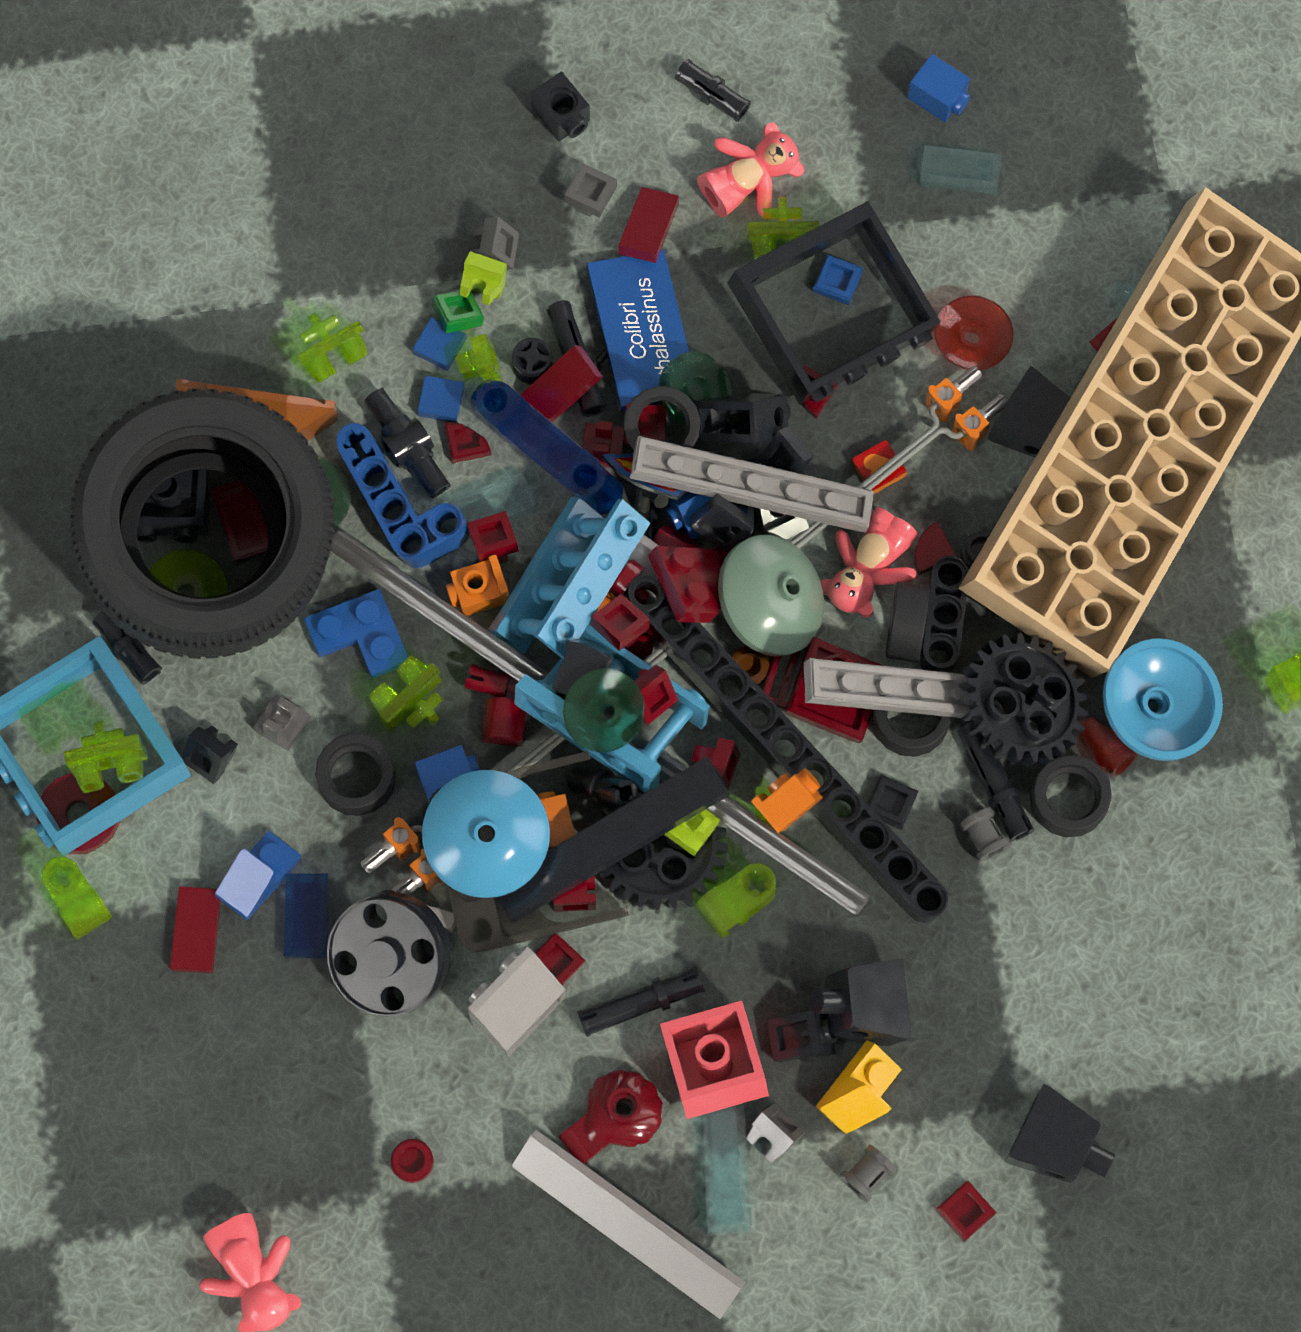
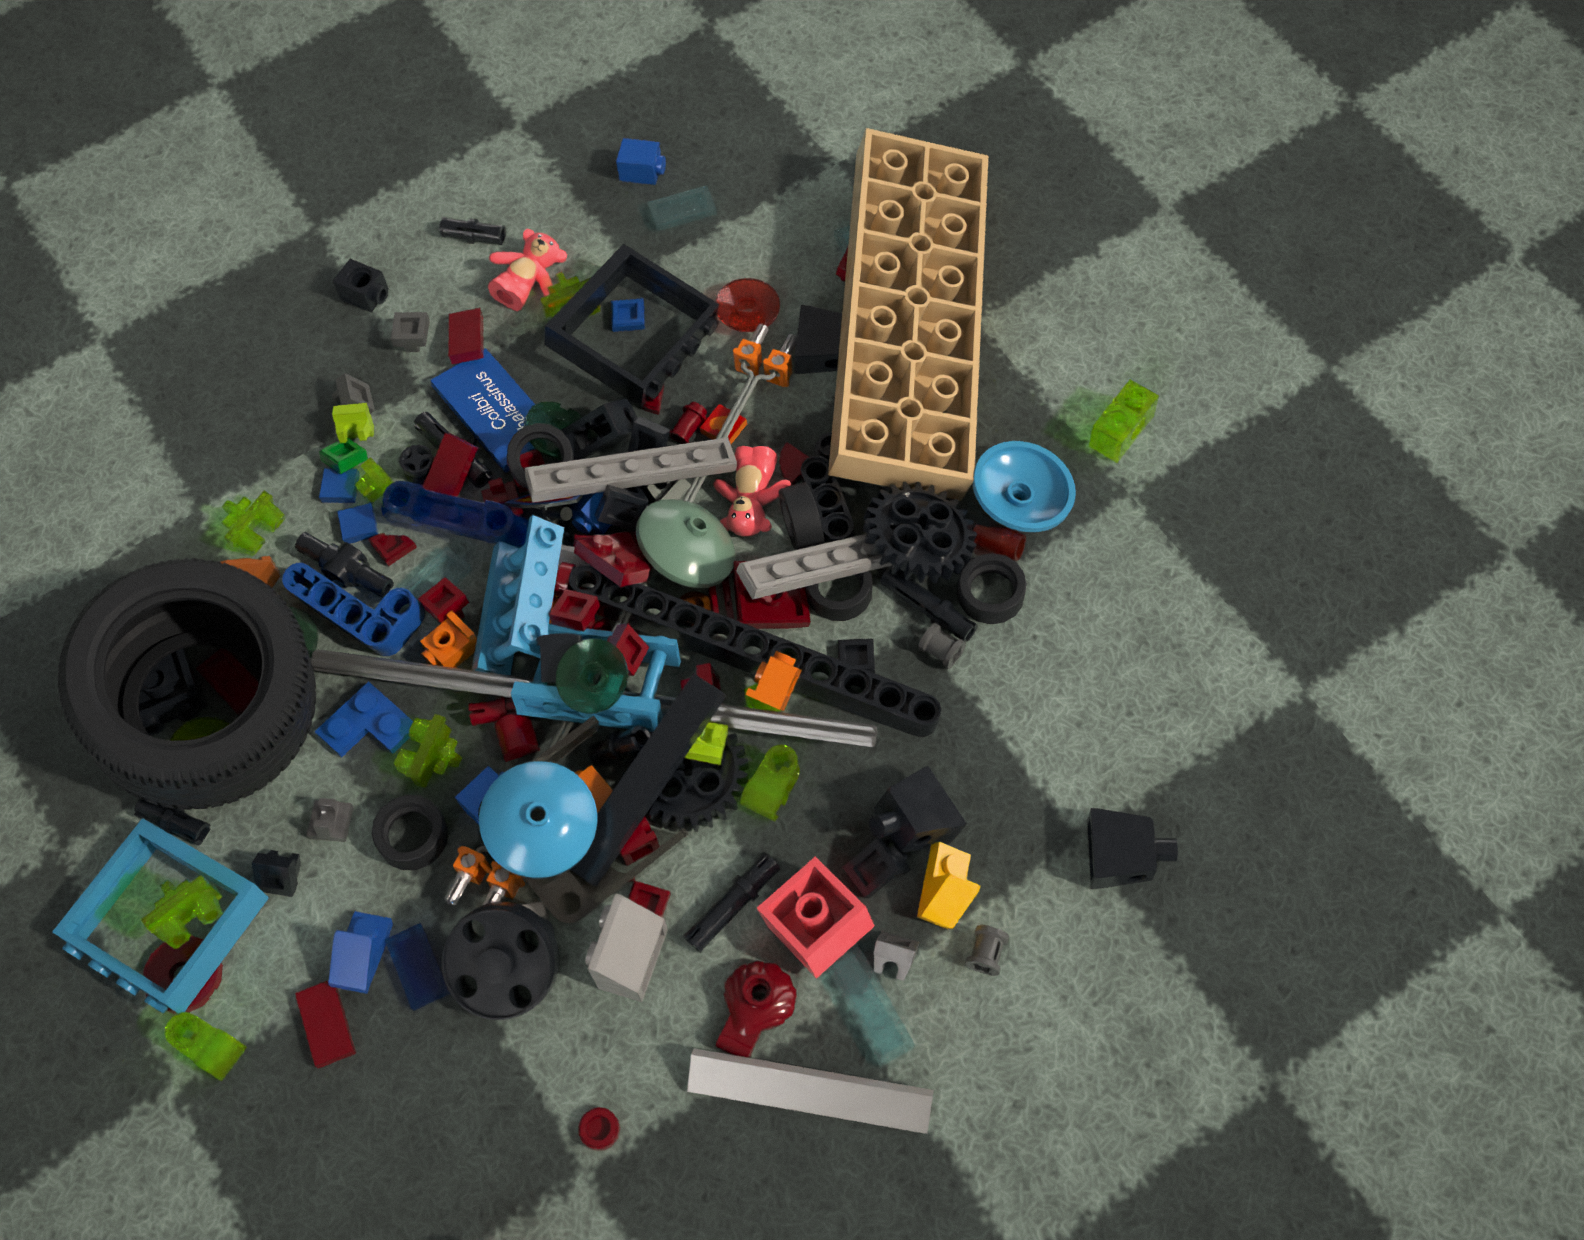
camera: 20 degrees left, 10 degrees down
dark red tile [935,1180,997,1242] -> none
none -> dark red pin [669,401,707,444]

